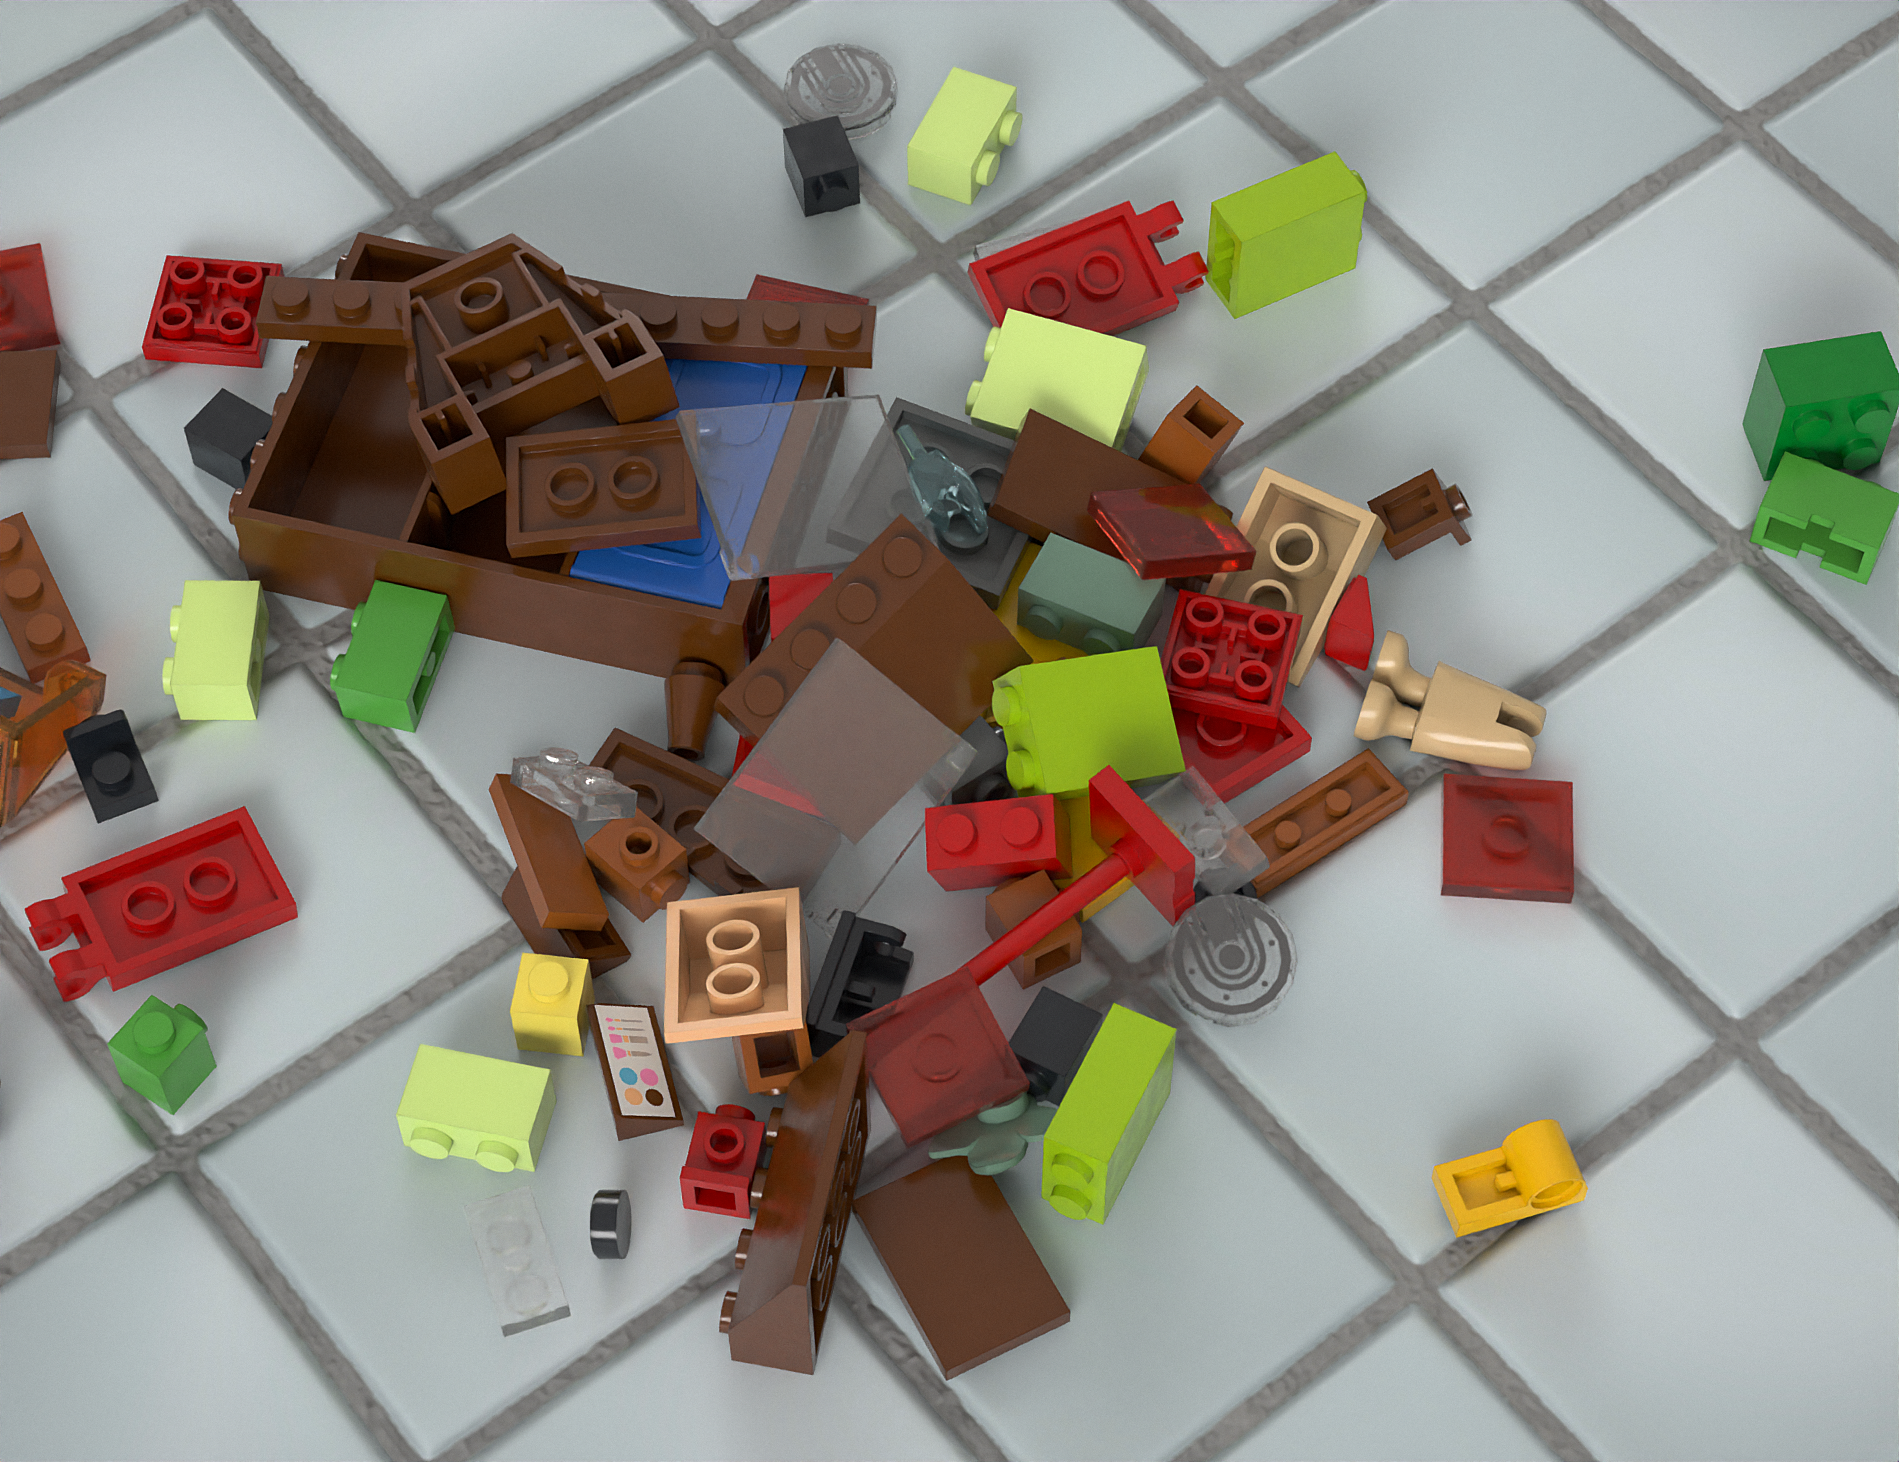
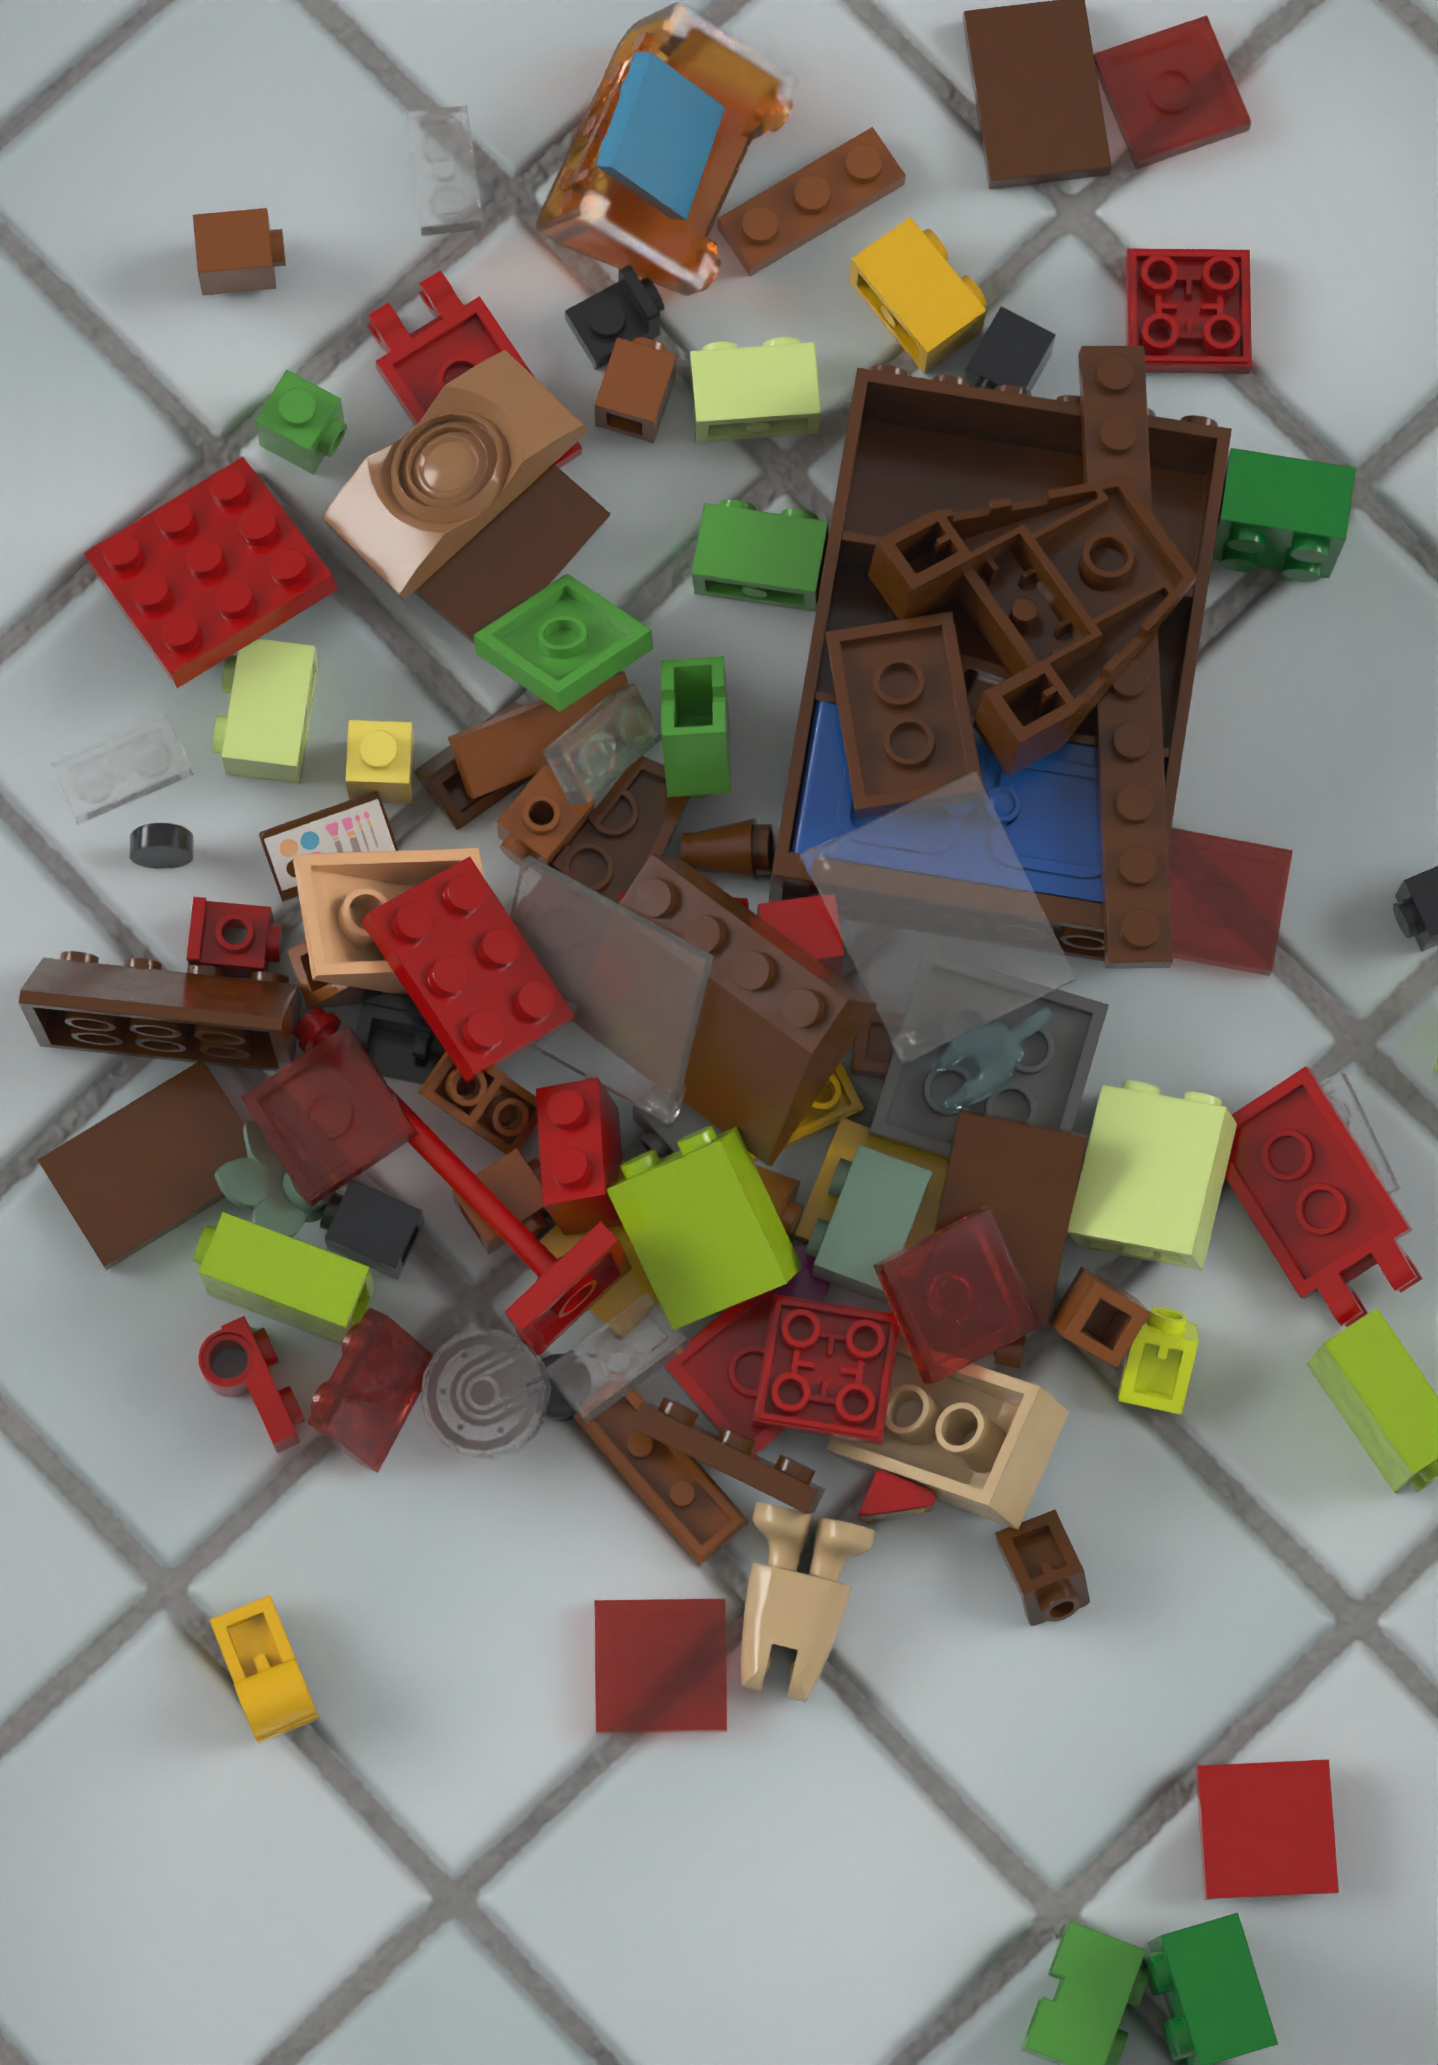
camera: 80 degrees right, 20 degrees up
none -> red plate [84,456,338,688]
none -> red plate [198,1315,305,1453]
none -> clear red tile [307,1308,438,1473]
none -> medium nougat slope [322,350,588,601]
none -> red plate [361,856,576,1083]
none -> reddish brown tile [414,464,611,645]
none -> dark orange slope [418,1051,538,1155]
none -> bright green plate [473,574,653,712]
none -> dark orange brick [595,337,677,443]
none -> reddish brown plate [630,1397,826,1514]
none -> bright green brick [661,656,731,798]
none -> yellow brick [849,217,987,374]
none -> neon yellow bracket [1118,1307,1199,1415]
none -> red tile [1195,1759,1339,1900]
none -> green brick [1212,448,1356,582]

